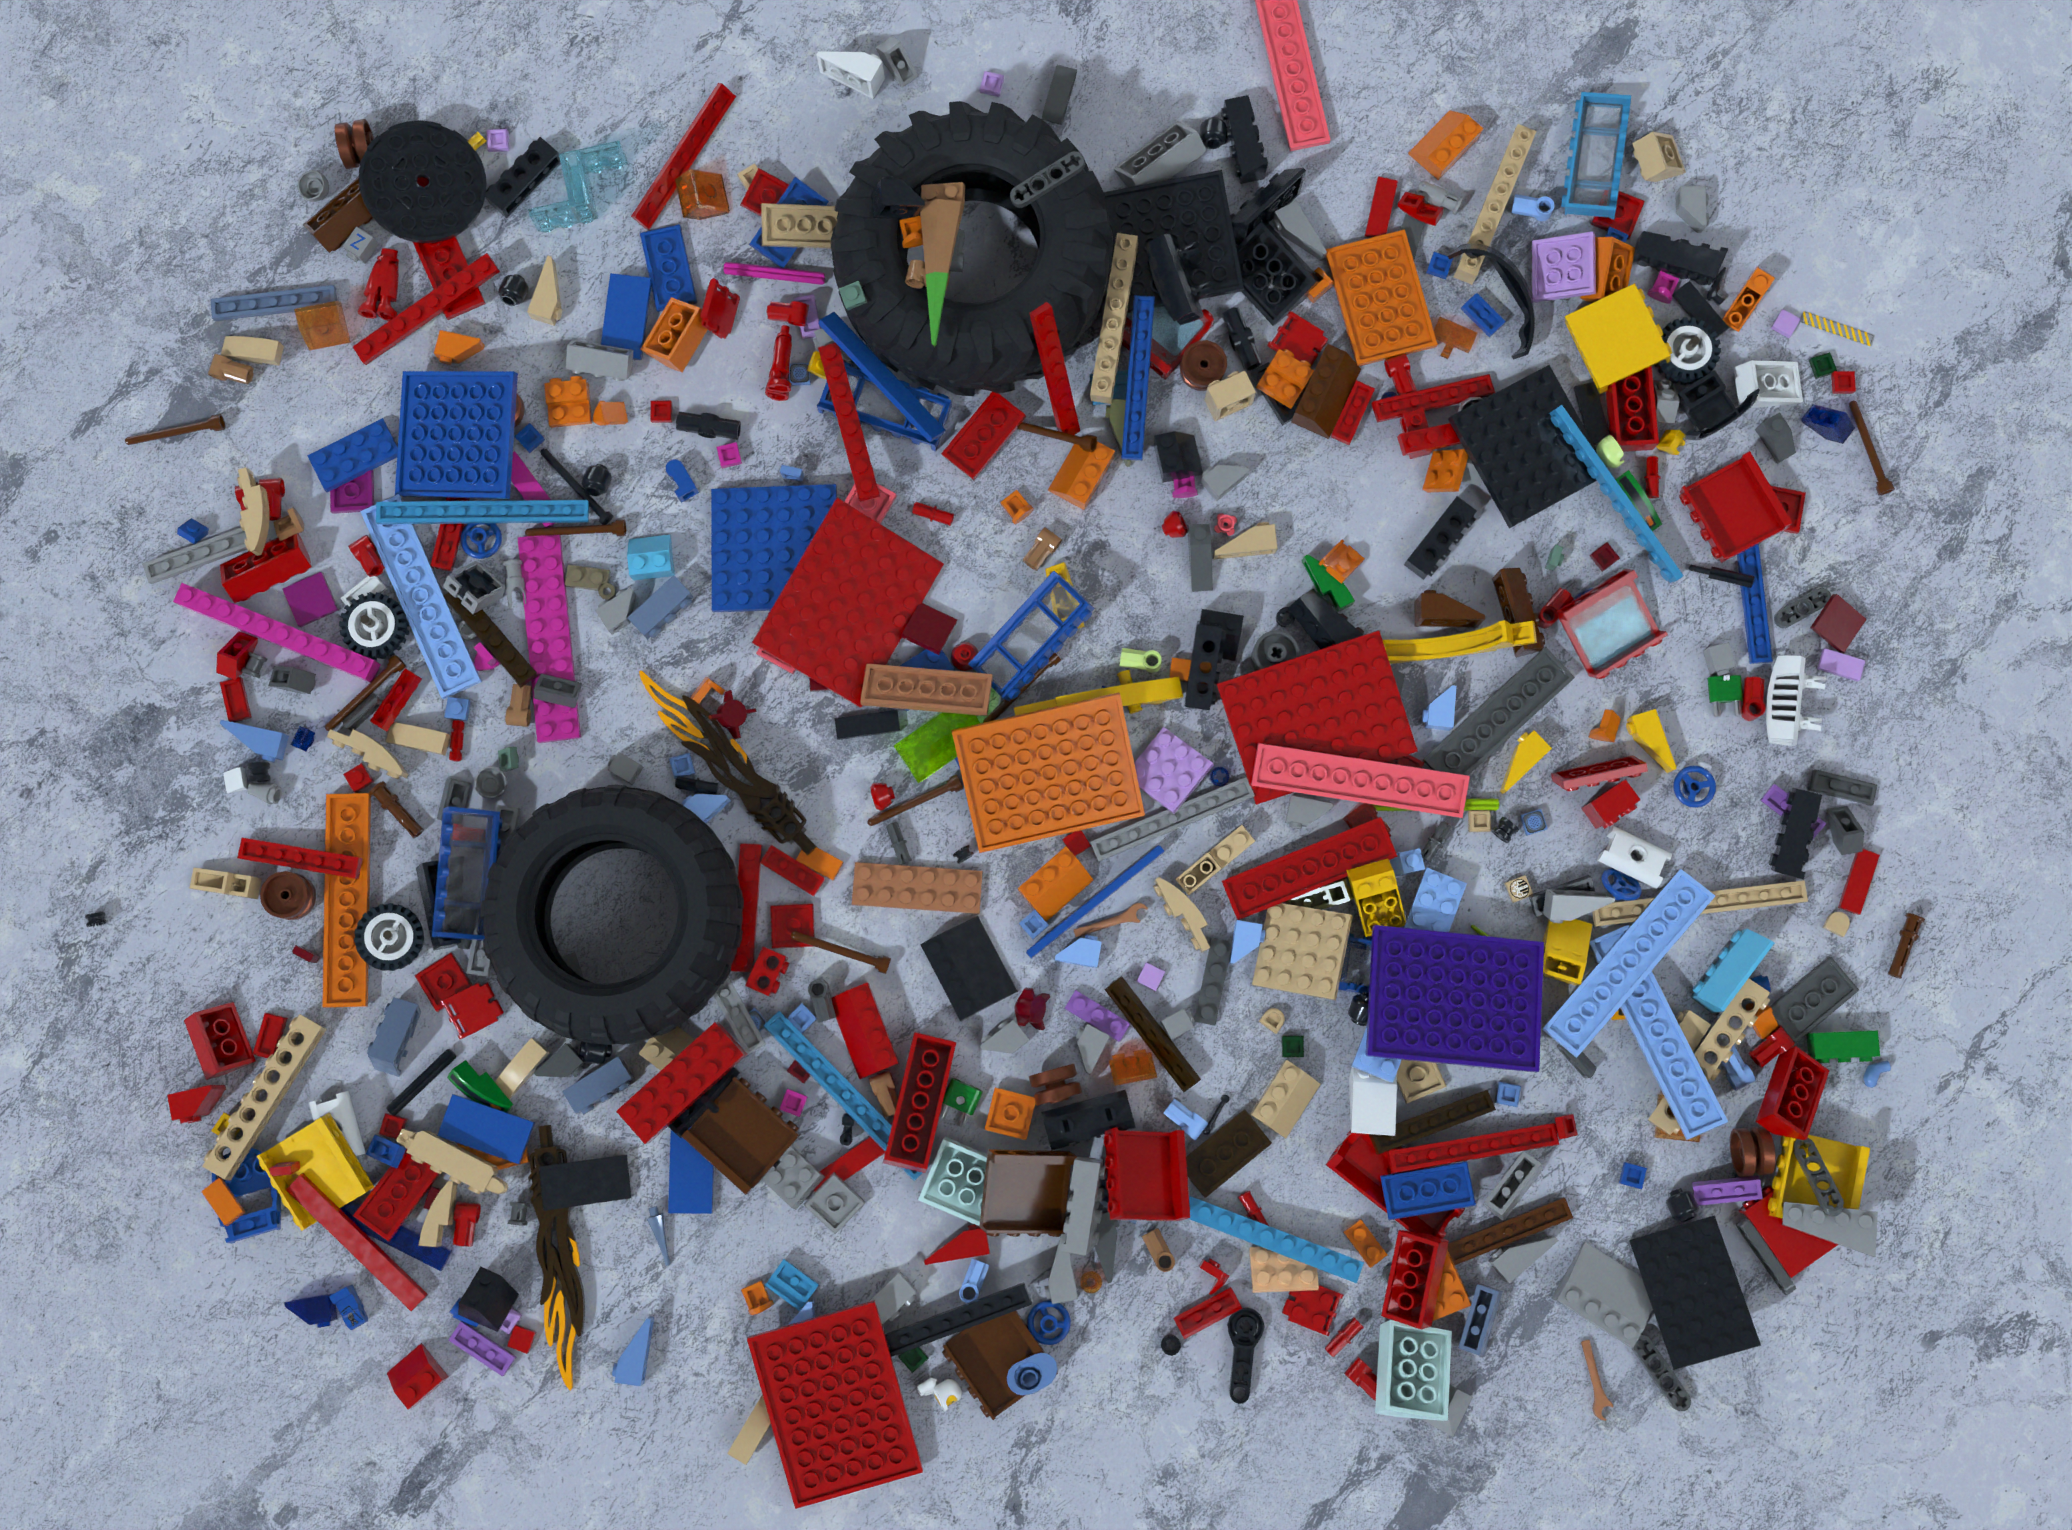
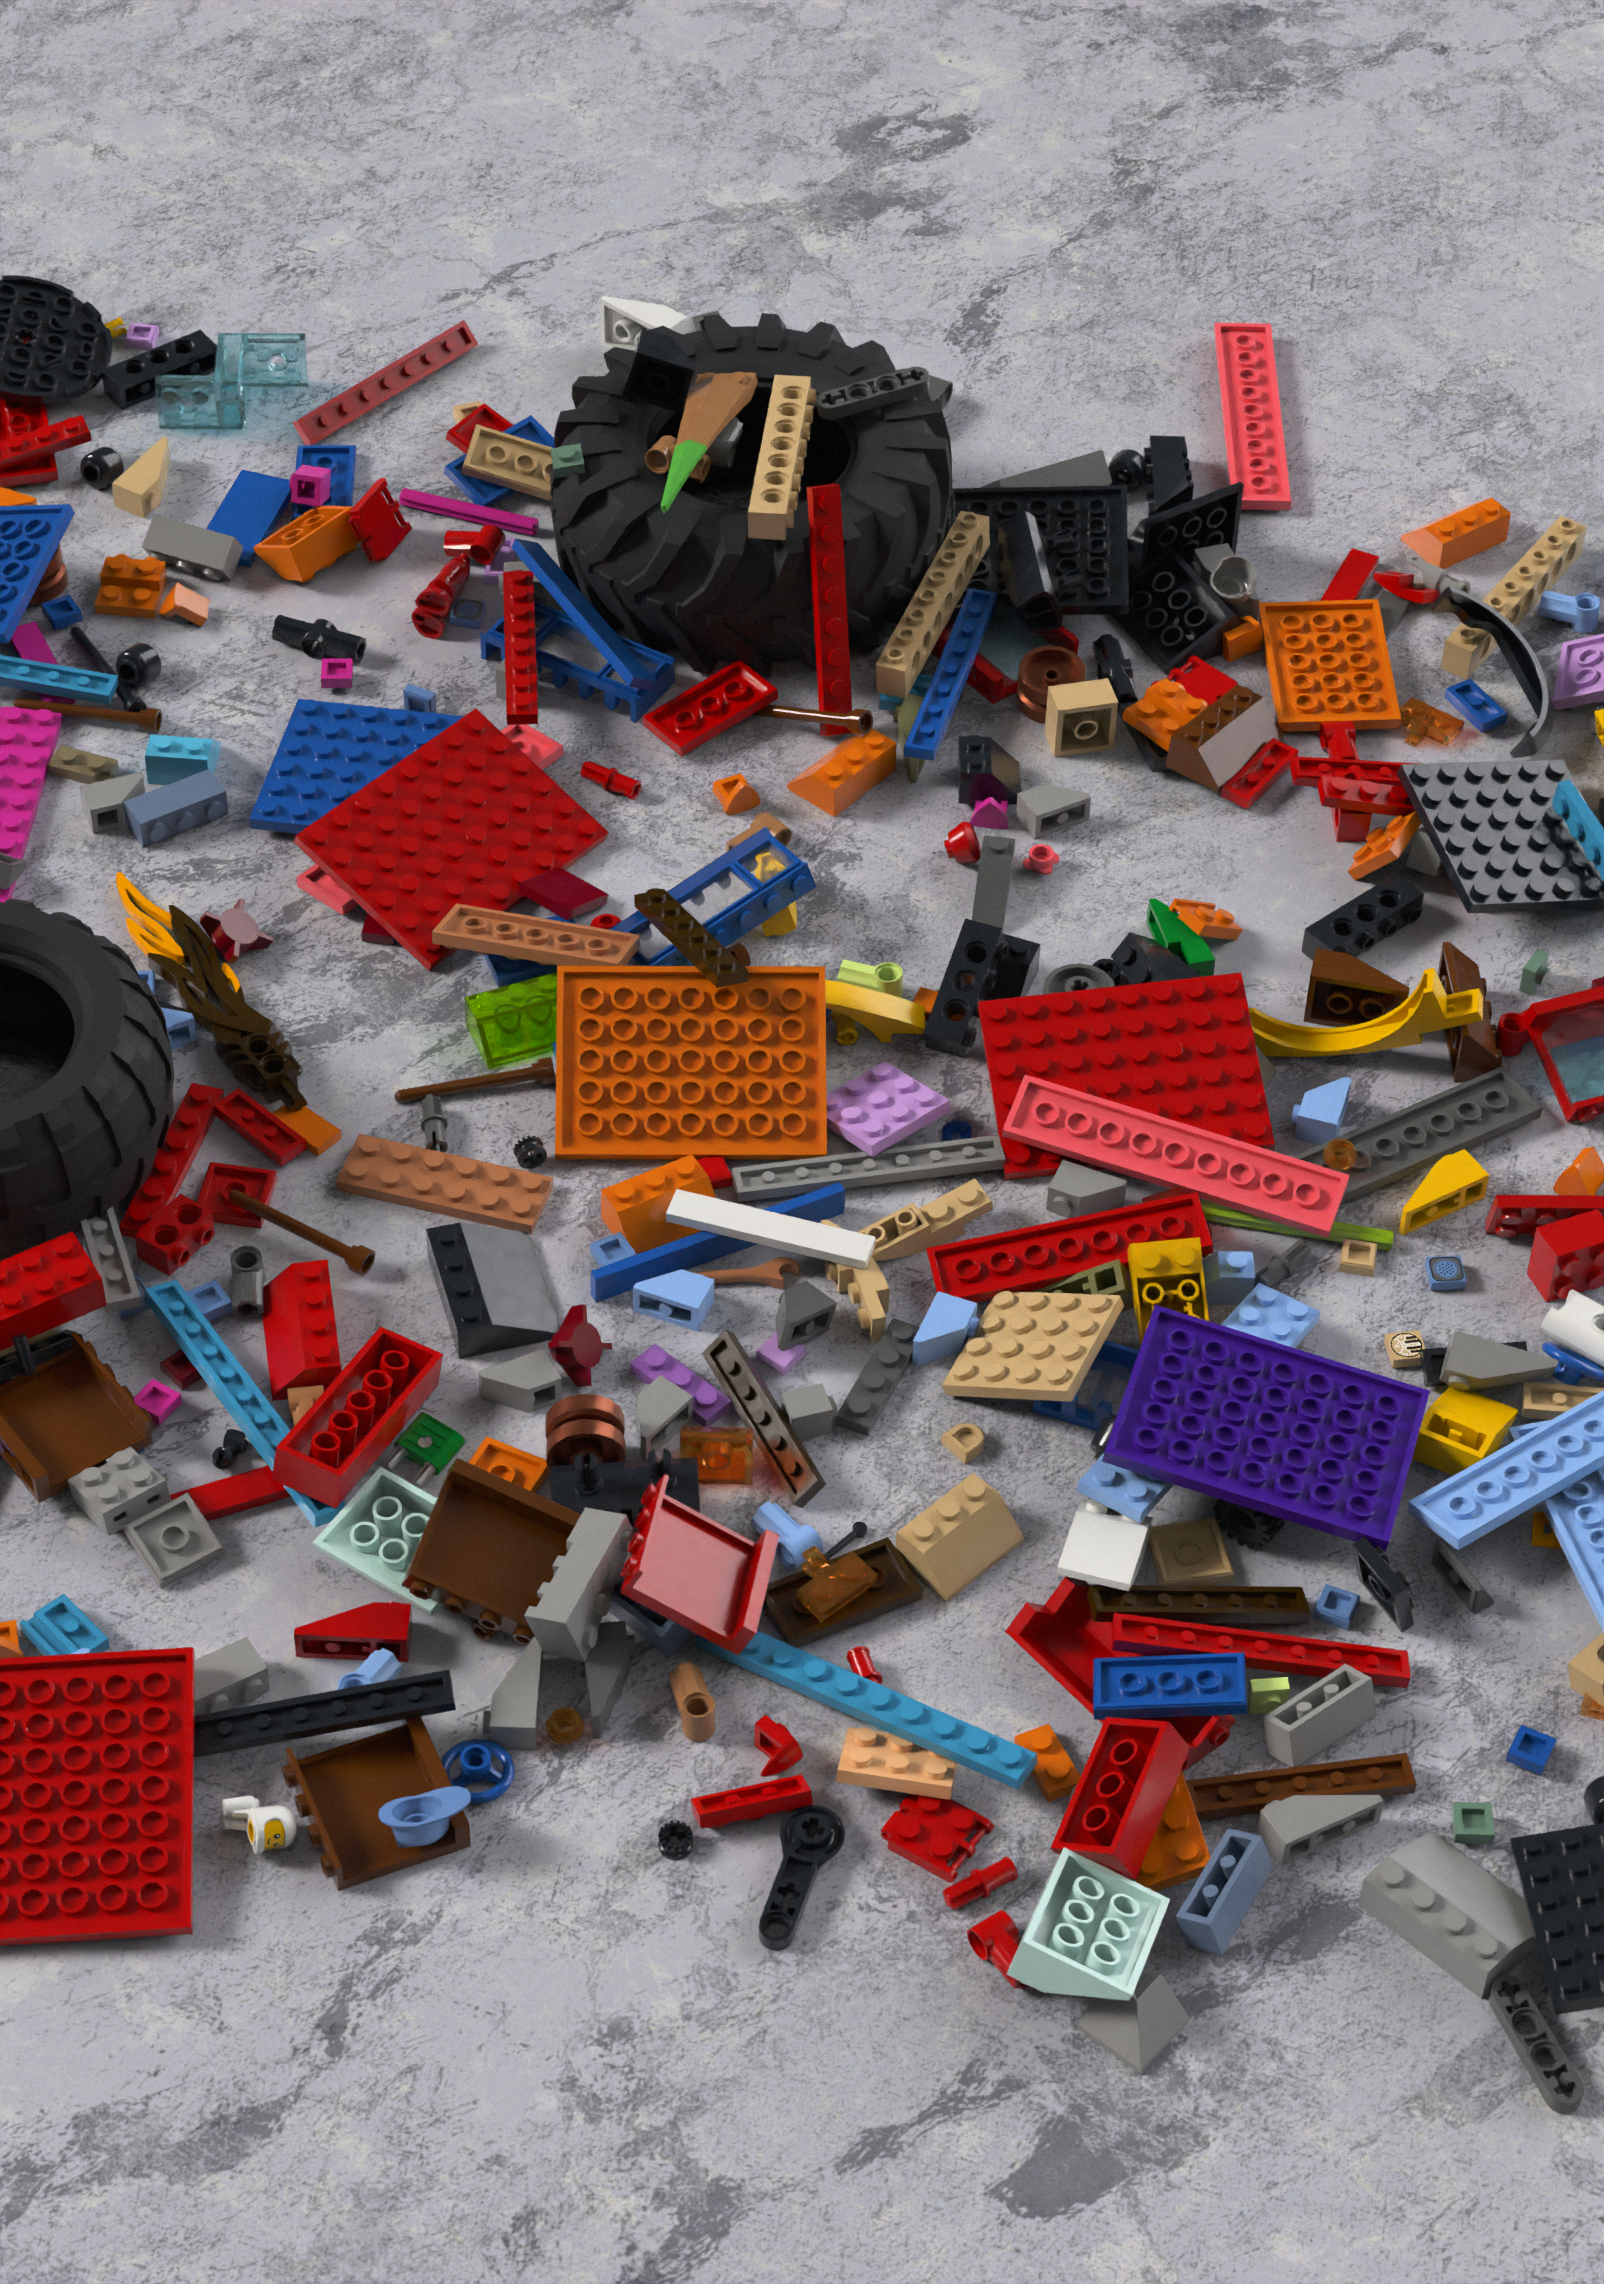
camera: 10 degrees right, 35 degrees down
red tile [650,400,672,423] -> none
blue leg [666,459,699,503] -> none
clear orange slope [675,169,730,220] -> none
orange tile [690,677,726,704] -> none
yellow plate [807,351,826,379] -> none
black tile [834,710,900,740] -> none
red cone [870,783,895,811] -> none
dark green tile [898,1346,929,1373] -> none
orange tile [899,216,923,248] -> none
tan slope [1213,522,1278,560] -> none
dark green tile [1281,1036,1304,1057] -> none
blue plate [1426,252,1453,280] -> none
black wheel [1491,817,1519,843] -> none
red plate [1555,1114,1578,1139] -> none
nougat piece [1581,1340,1613,1421] -> none
none -> dark pink brick [289,465,331,507]
none -> dark brown plate [634,888,748,988]
none -> white tile [666,1189,876,1270]
none -> tan brick [748,375,816,540]
none -> dark grey slope [775,1281,837,1351]
none -> clear orange plate [797,1545,877,1622]
none -> light grey hair [1210,555,1257,605]
none -> yellowish green plate [1247,1677,1290,1714]
none -> clear orange plate [1323,1138,1357,1170]
none -> black plate [1352,1537,1414,1632]
none -> sand green plate [1451,1802,1495,1844]

